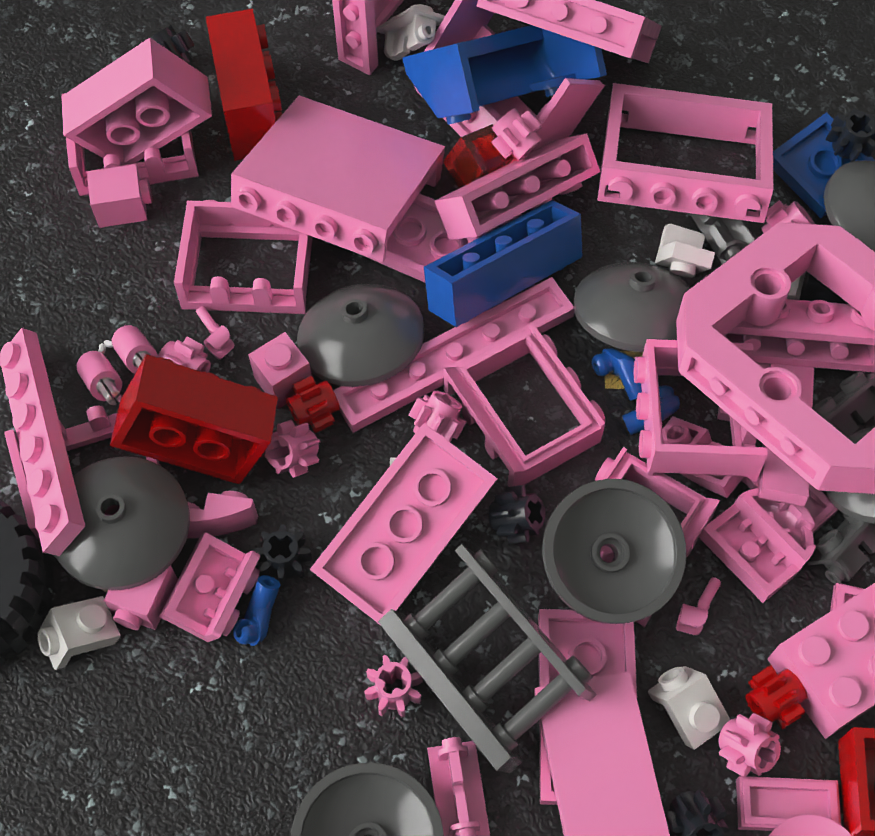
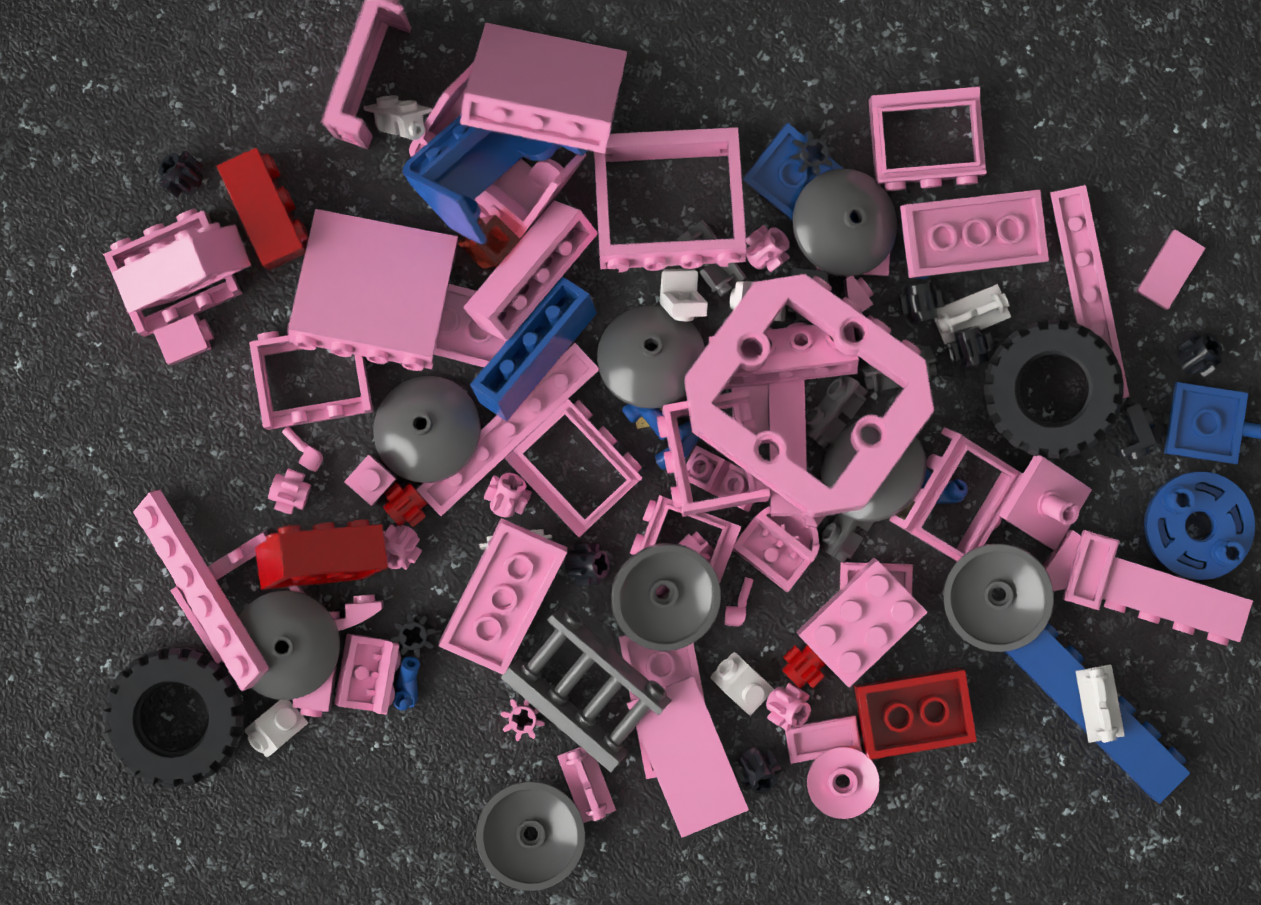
camera: 10 degrees left, 25 degrees up
bright pink piece [77,325,158,405] -> none
bright pink gear [491,108,542,161] -> none

